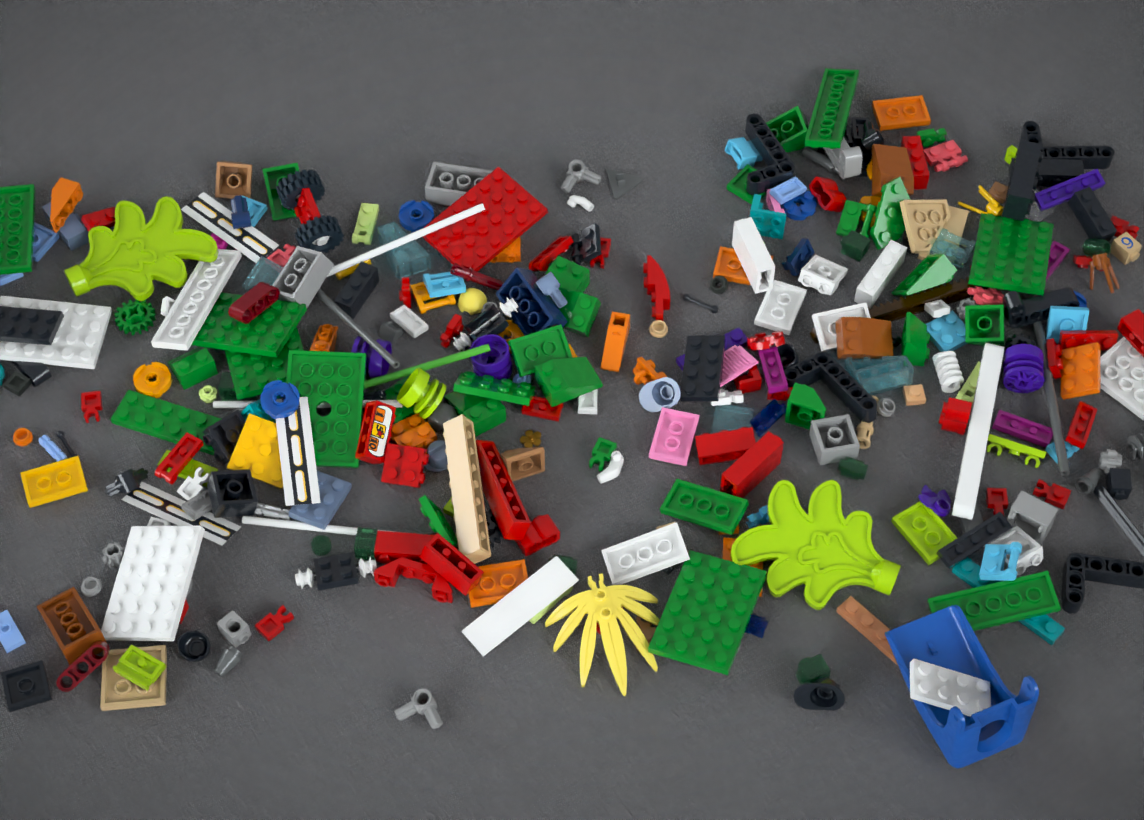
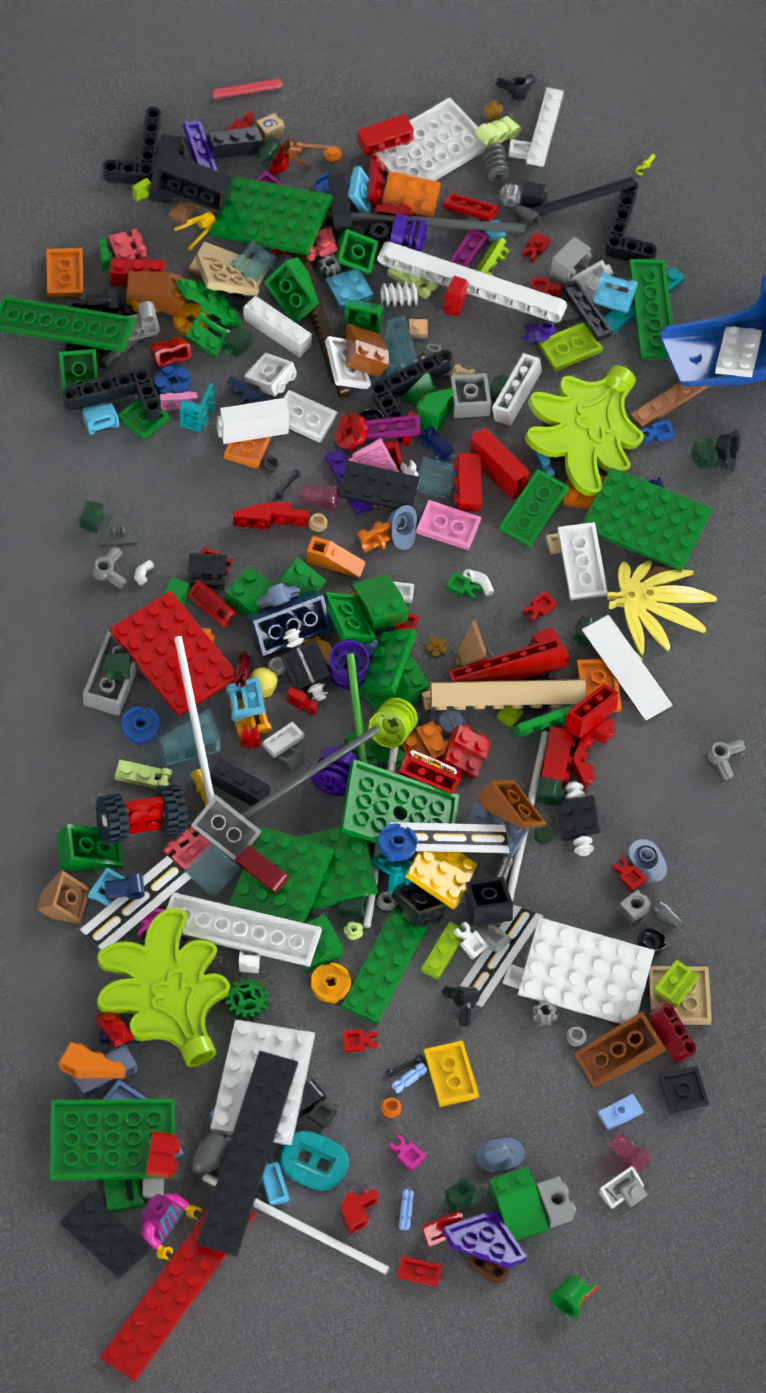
camera: 90 degrees left, 5 degrees up
red plate [154,432,204,484] -> none
orange slope [310,324,338,352] -> none
light blue tile [769,176,807,205] -> none
white plate [924,300,950,318] -> none
none -> clear green brick [79,500,104,534]
none -> clear green brick [102,653,130,680]
none -> green brick [163,577,189,605]
none -> clear pink piece [302,484,340,511]
none -> orange plate [324,146,341,163]
none -> green piece [401,372,435,405]
none -> dark orange slope [478,780,547,828]
none -> white brick [492,353,542,426]
none -> red plate [522,591,557,623]
none -> sand blue piece [629,839,667,883]
none -> blue plate [641,420,675,444]

